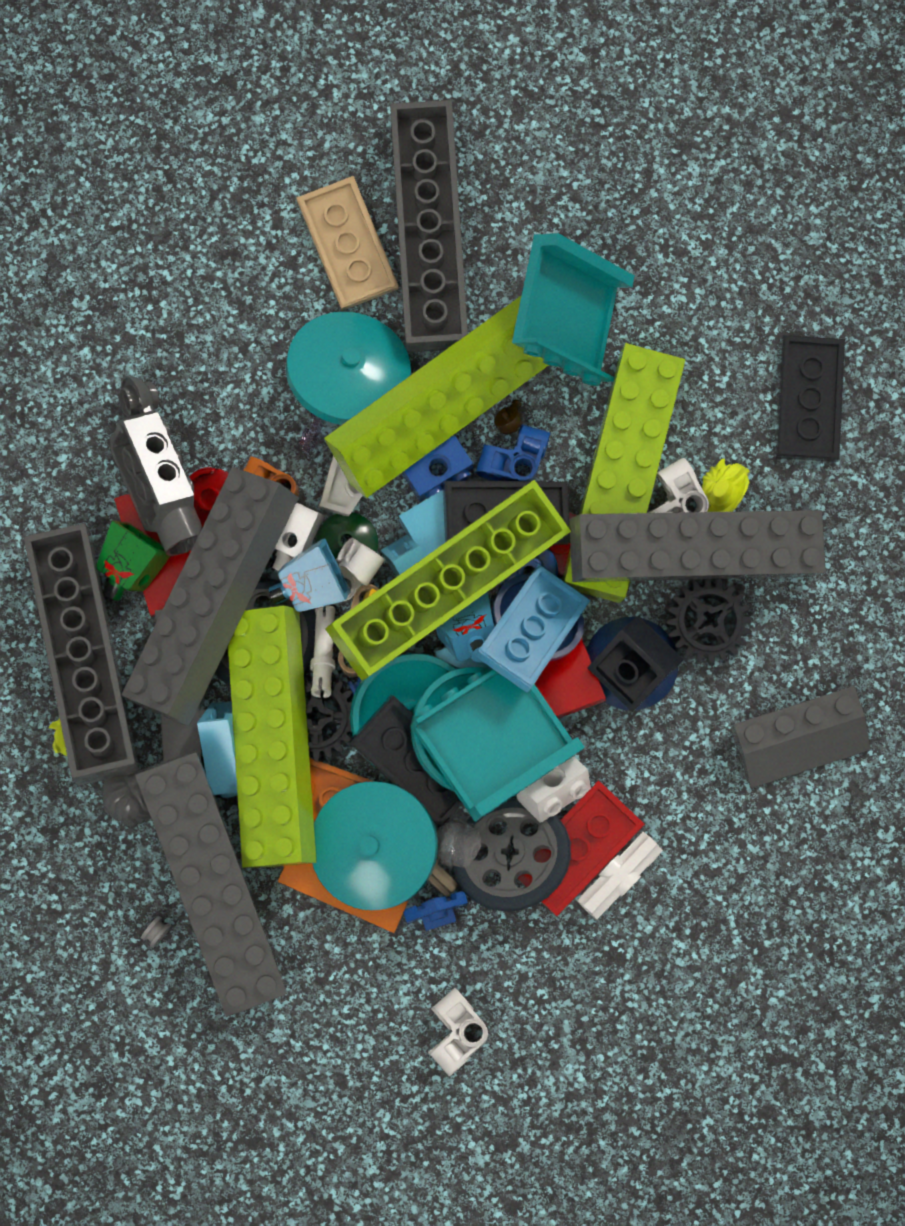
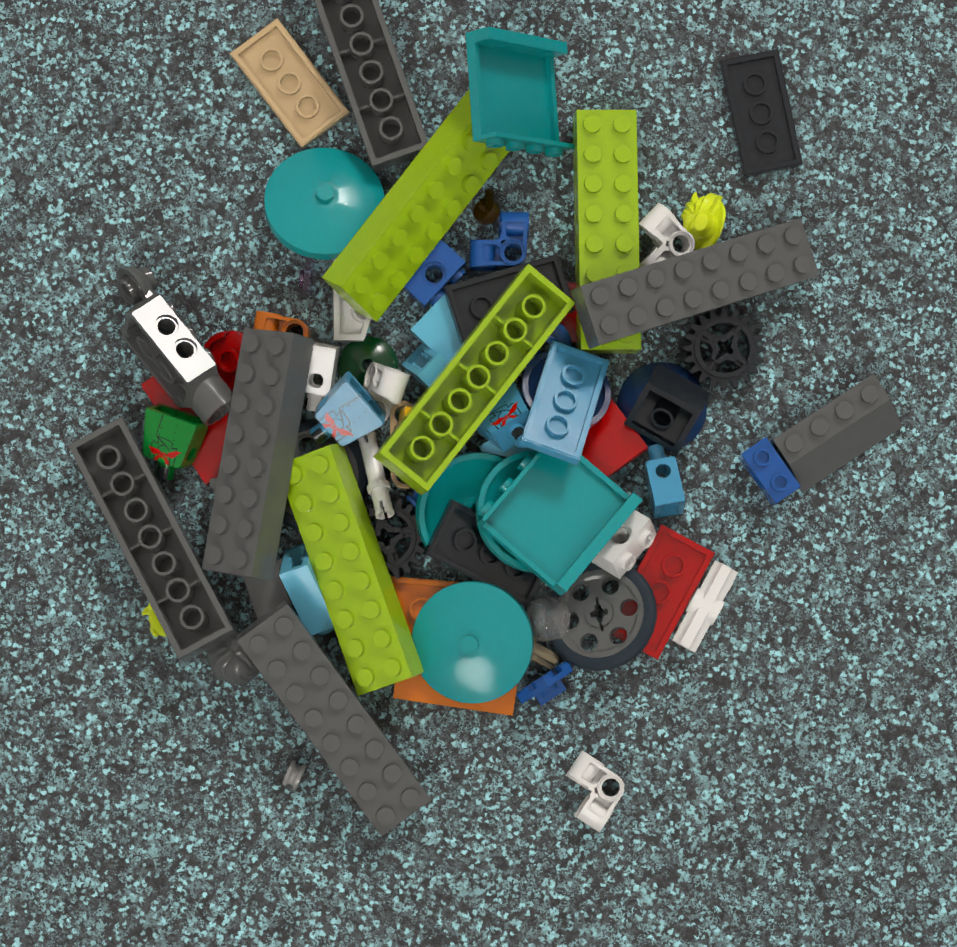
camera: 15 degrees left, 5 degrees up
none -> dark azure torso [644,444,685,519]
none -> blue brick [738,437,801,506]

